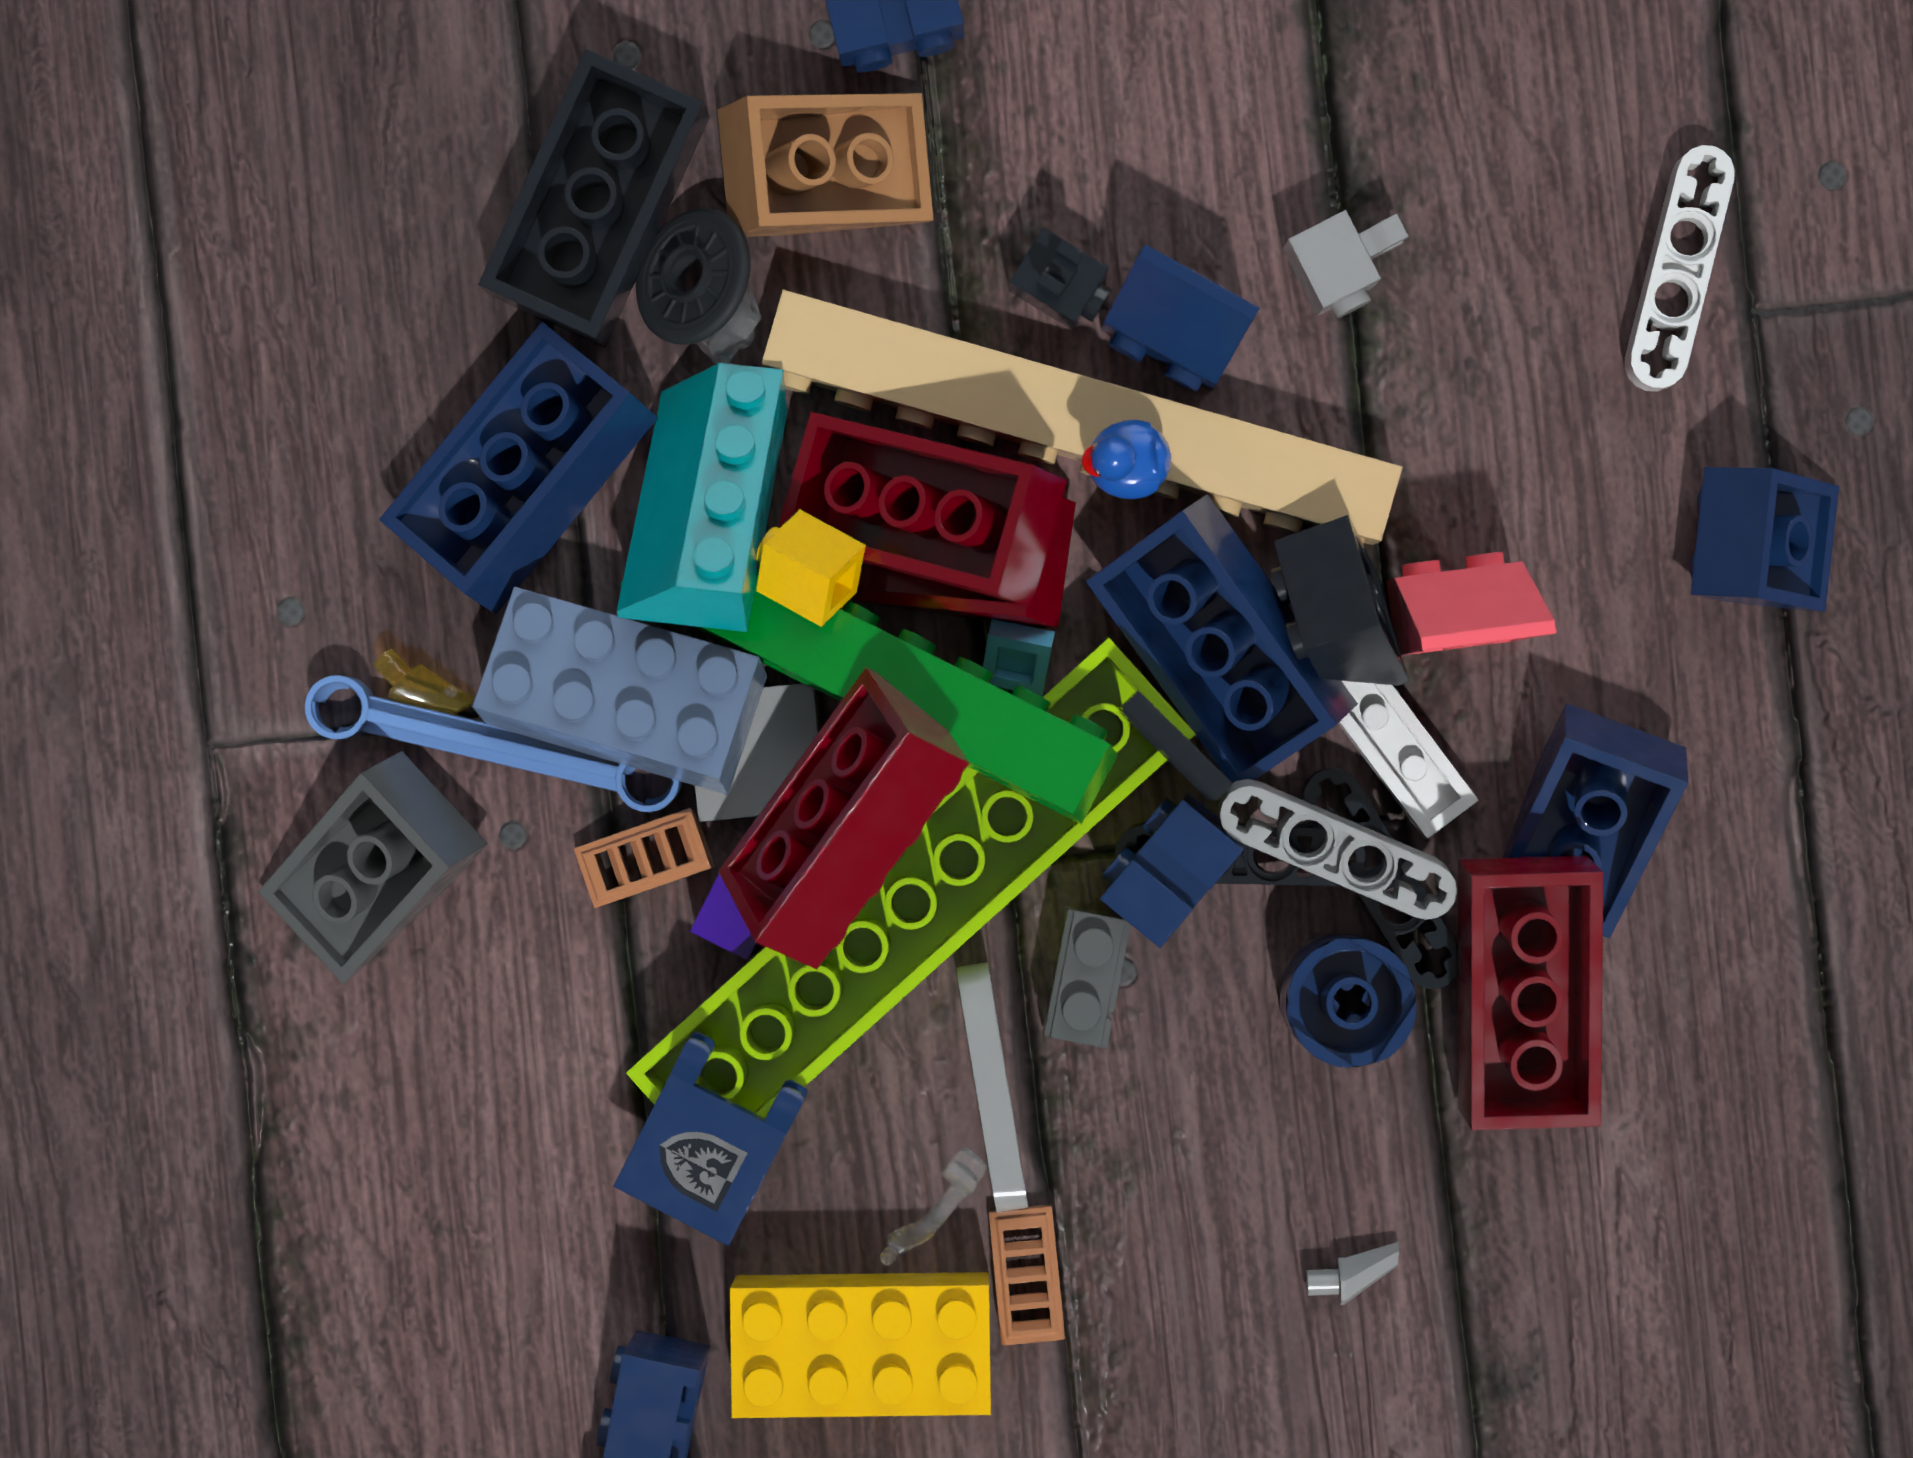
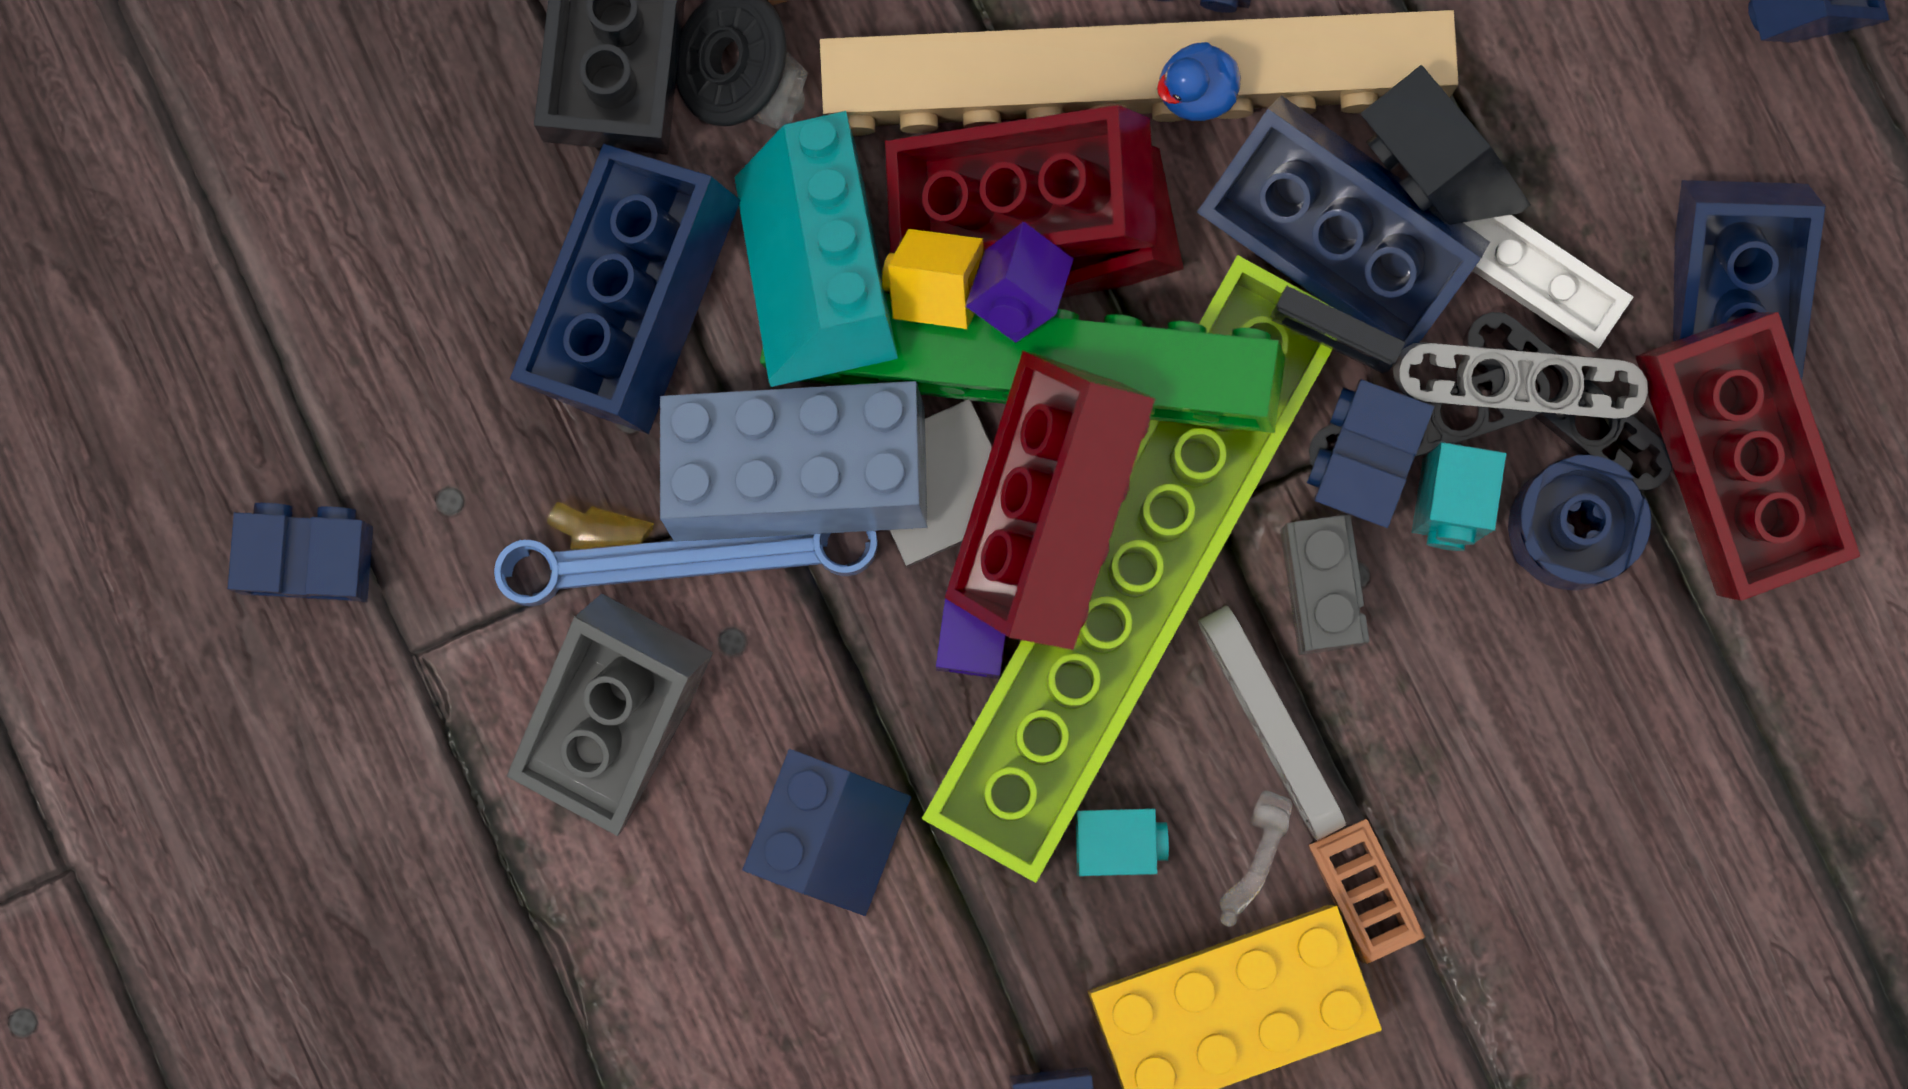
camera: 15 degrees left, 5 degrees down
nougat slope [574,807,715,908] -> none
dark blue flag [613,1031,808,1246] -> none
medium azure plate [983,619,1055,696] -> none
light grey bar [1306,1242,1399,1305] -> none
coral slope [1386,552,1556,656] -> none
none -> dark blue brick [227,503,373,602]
none -> dark blue slope [742,748,912,916]
none -> dark purple brick [966,221,1073,343]
none -> teal brick [1075,809,1169,876]
none -> teal brick [1411,442,1506,551]

